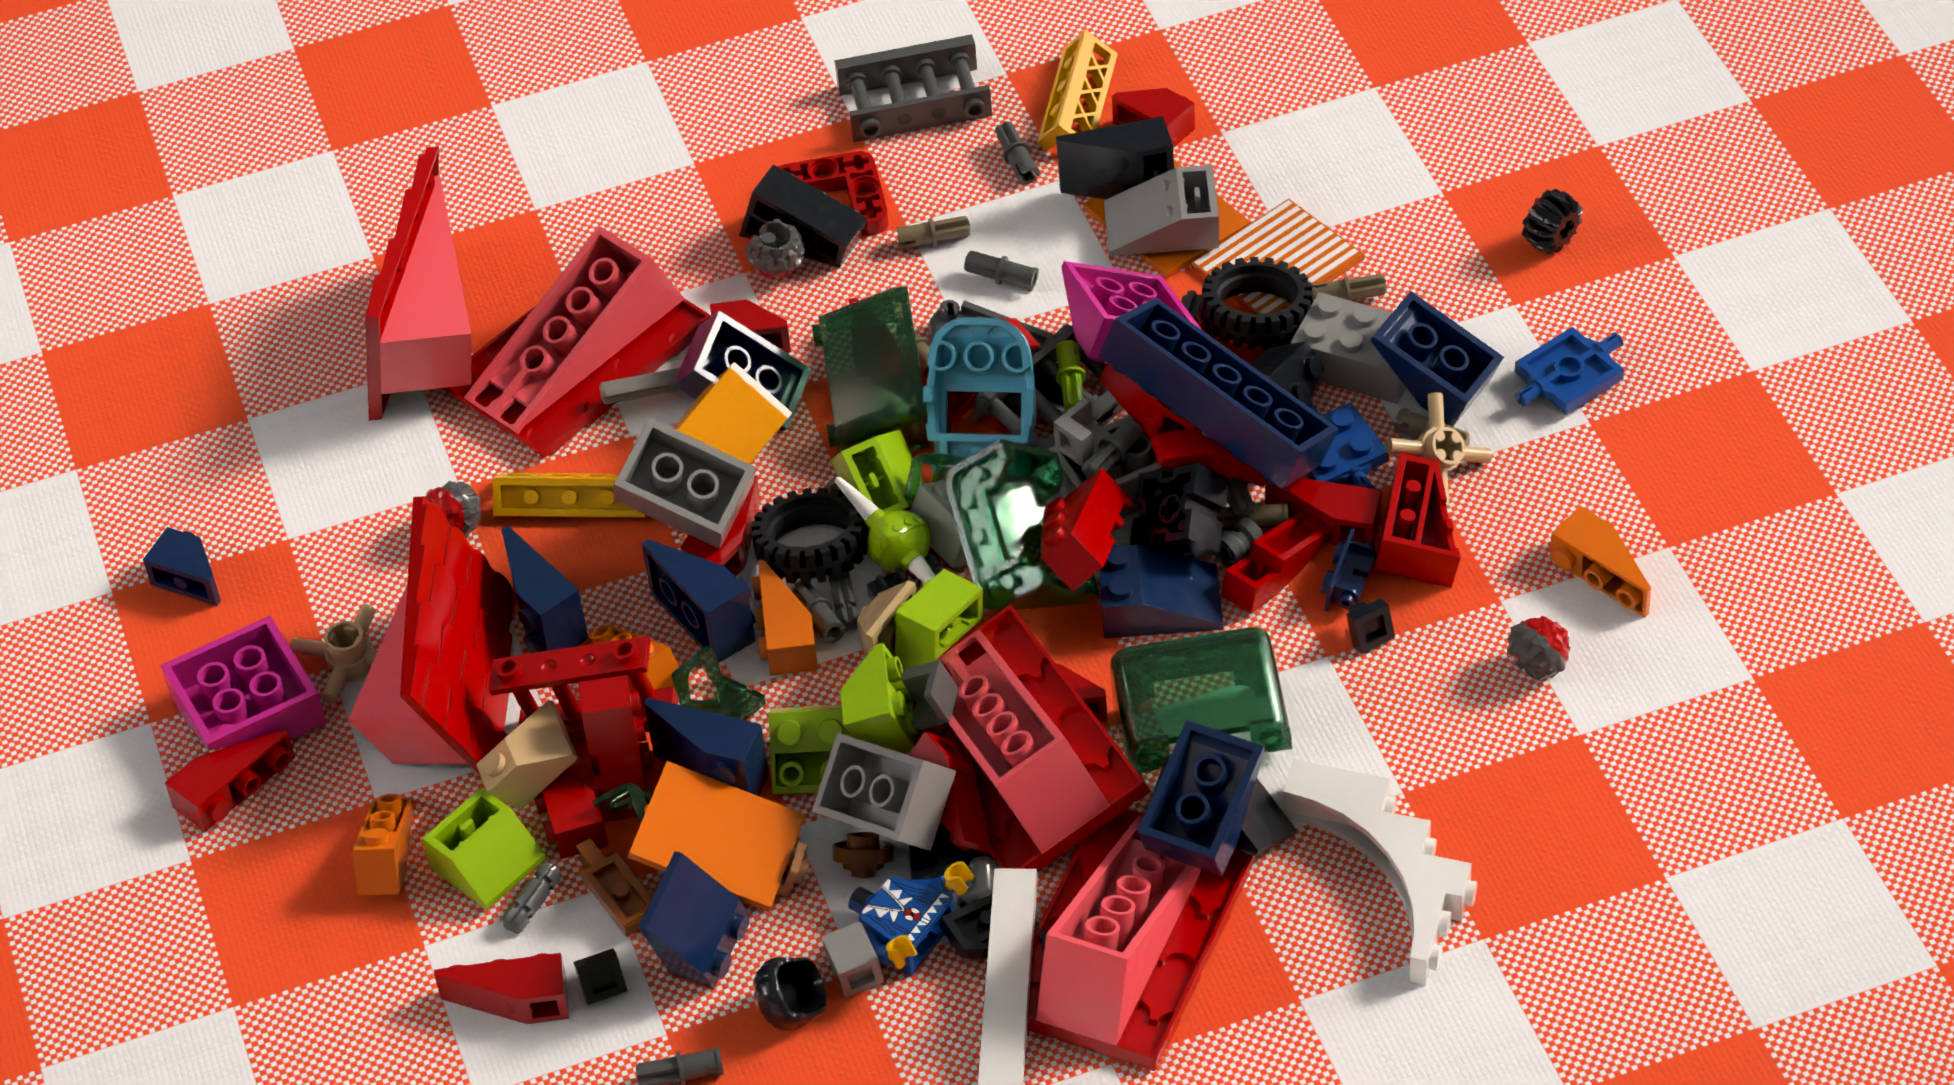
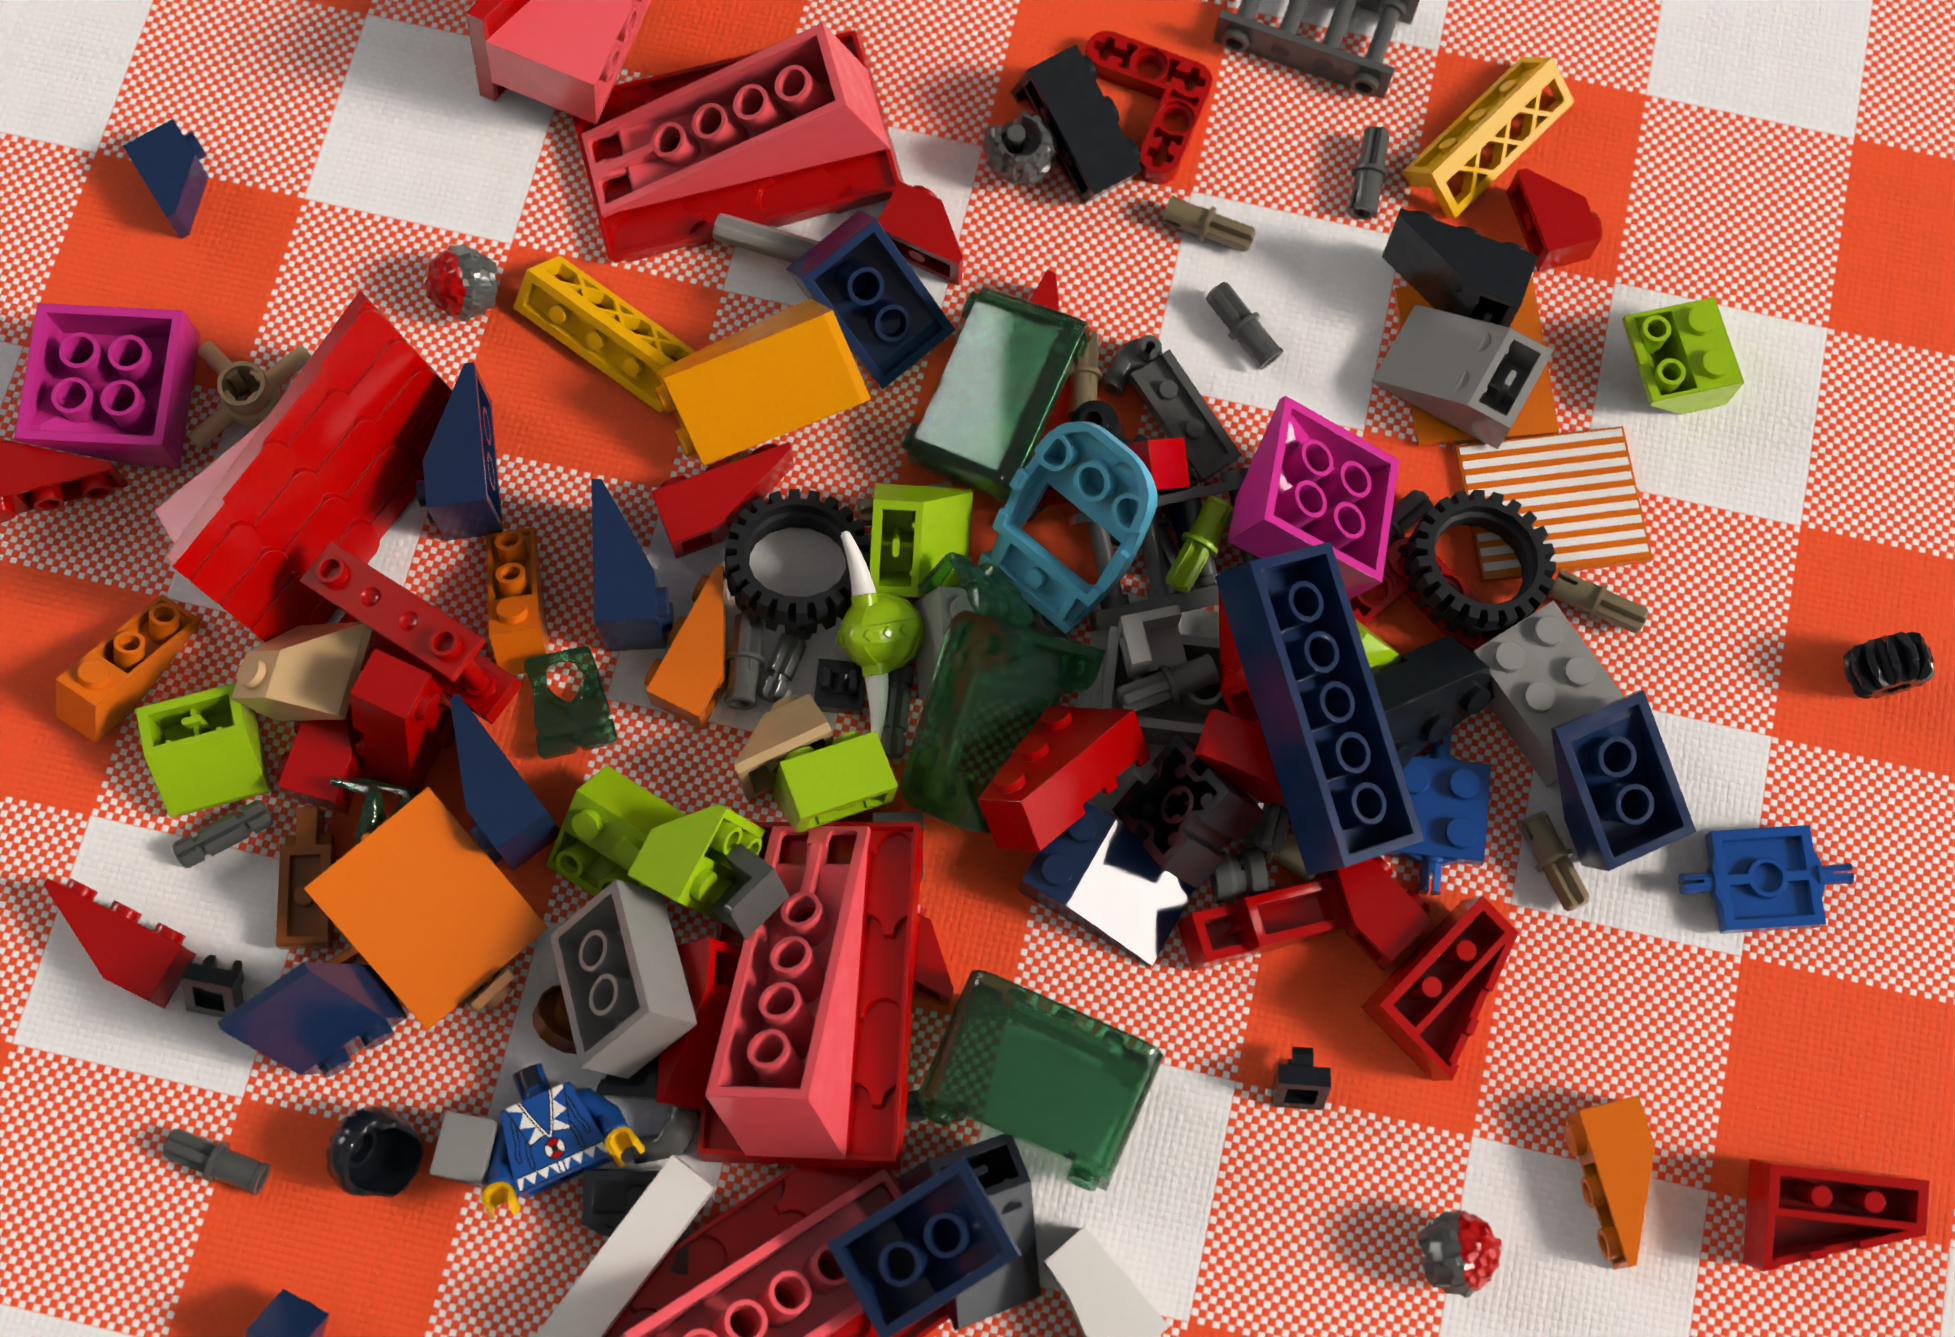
camera: 25 degrees right, 25 degrees up
light grey brick [614,418,756,549] -> none
dark blue hinge [1321,528,1377,611] -> none
tan bar [1384,392,1492,508] -> none
none -> lime slope [1622,297,1744,415]
none -> red wedge [1743,1158,1930,1272]

